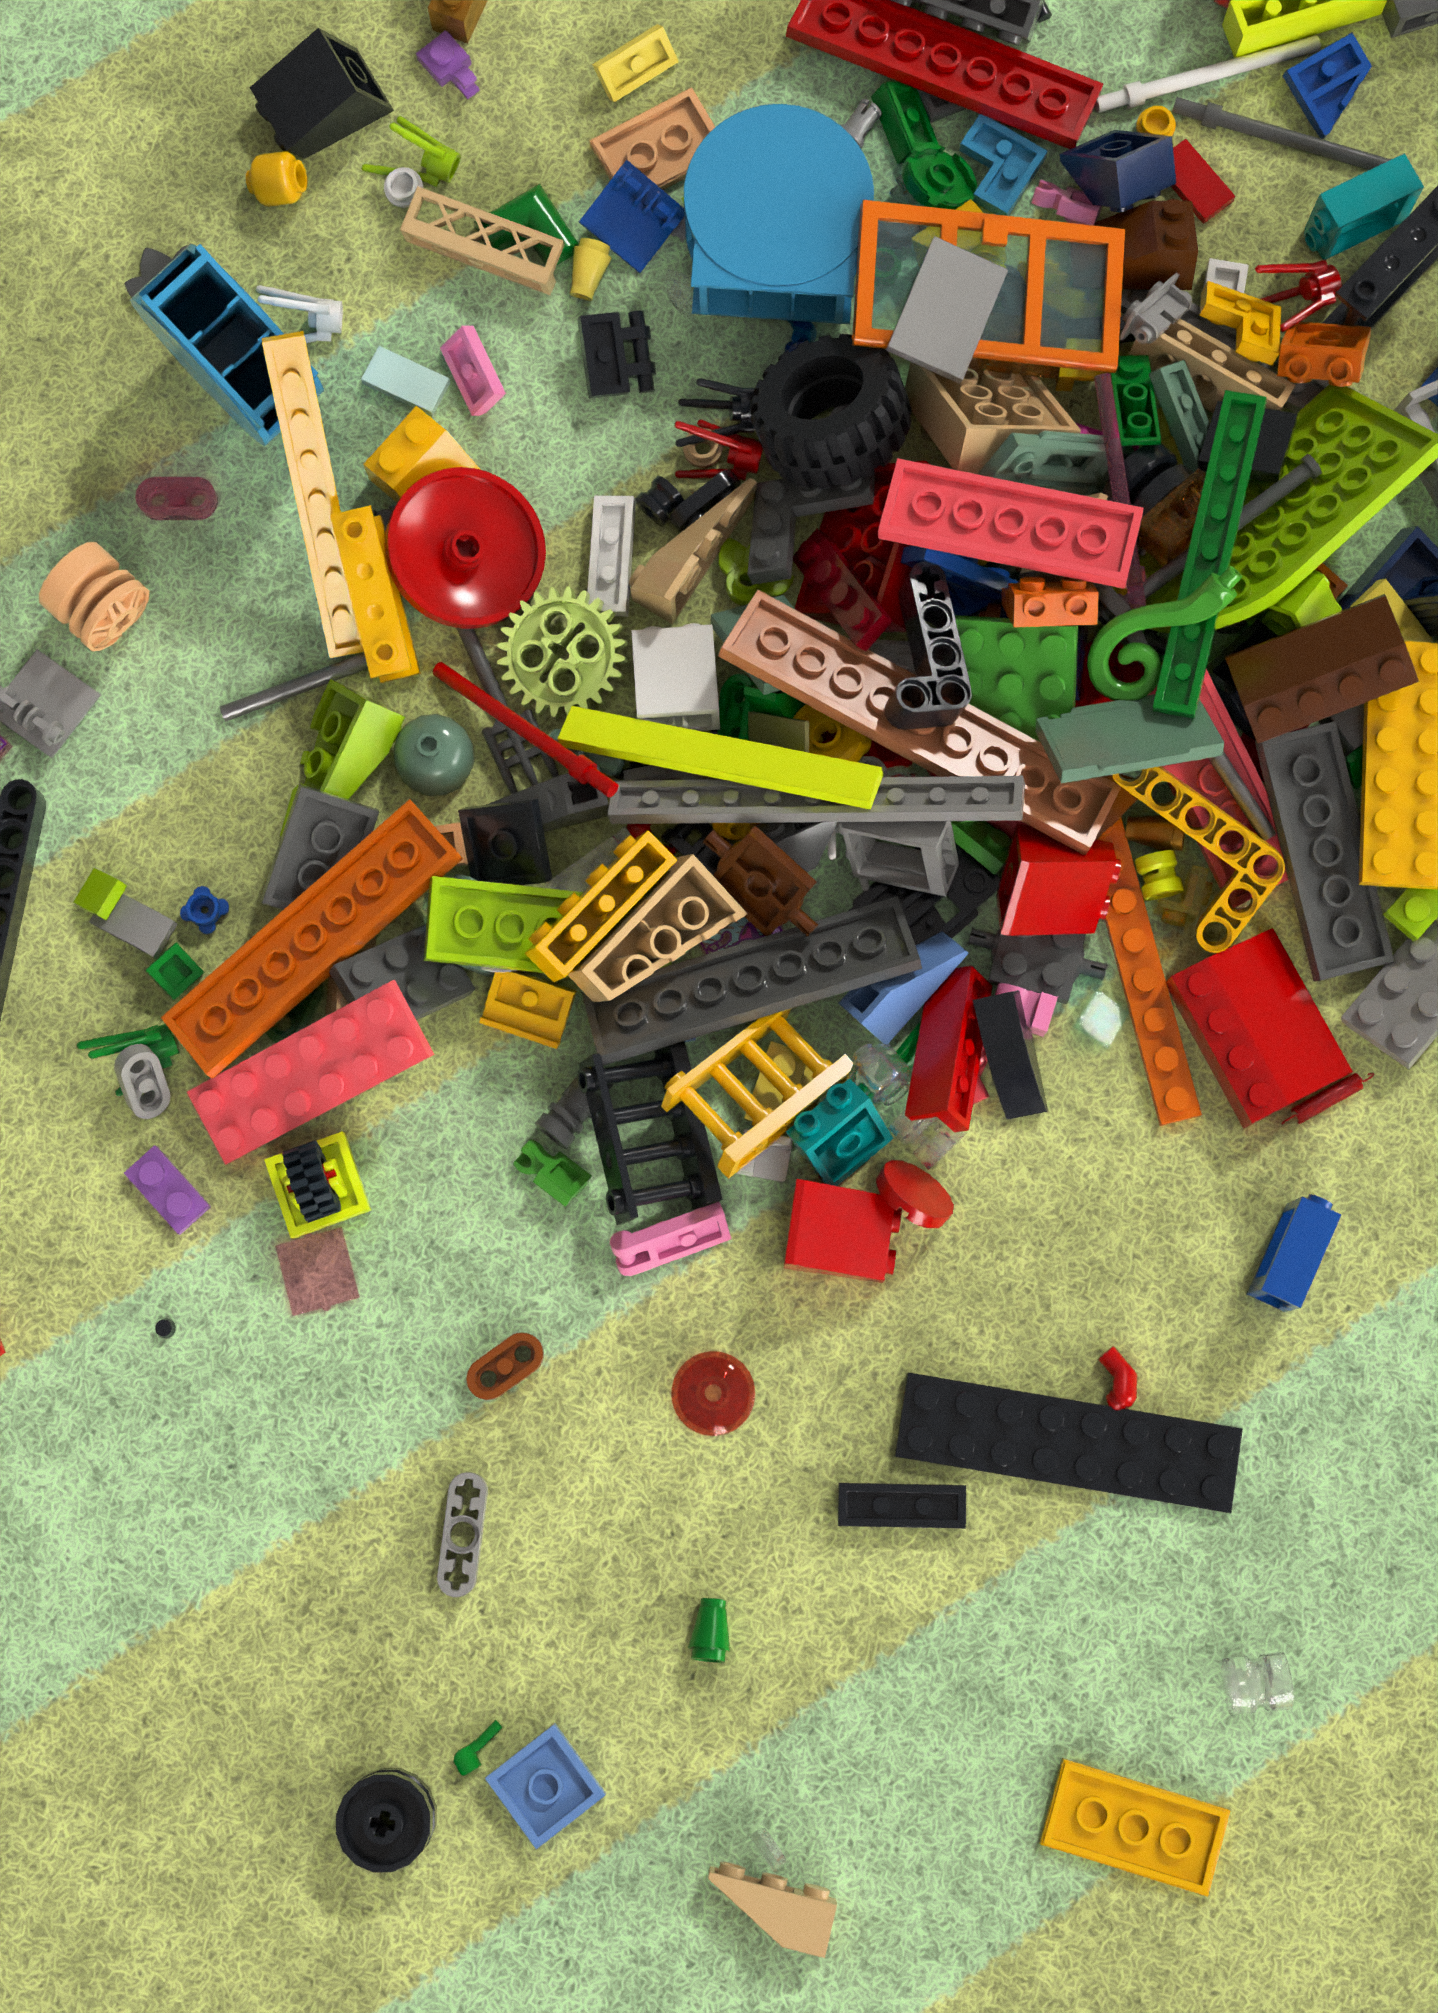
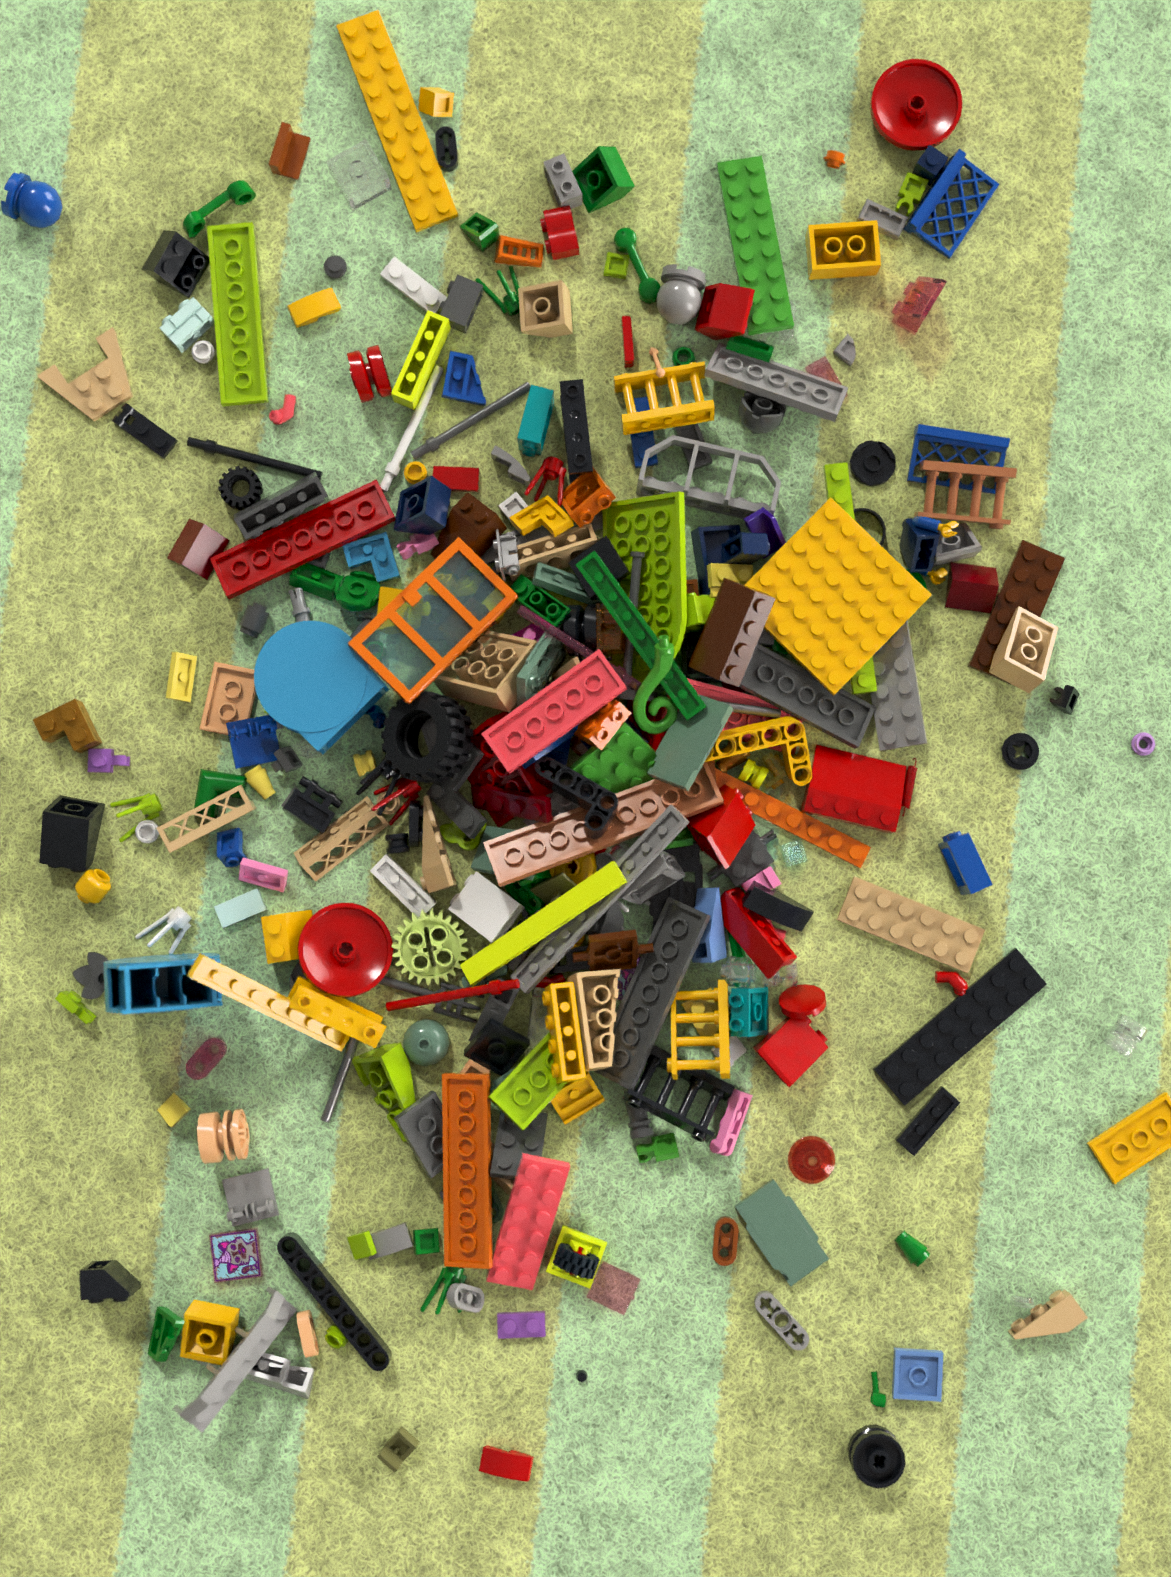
camera: 55 degrees left, 5 degrees up
blue plate [180,886,229,934] -> none
light grey tile [886,236,1008,384] -> none
none -> lime plate [55,990,97,1024]
none -> light yellow slope [157,1093,191,1128]
none -> blue bracket [217,828,247,867]
none -> dark grey brick [240,602,269,638]
none -> dark grey tile [271,746,303,773]
none -> tan fence [294,796,390,882]
none -> light yellow wheel [353,750,377,777]
none -> light grey slope [491,446,531,486]
none -> sand green piece [735,1179,829,1287]
none -> tan plate [836,876,985,973]

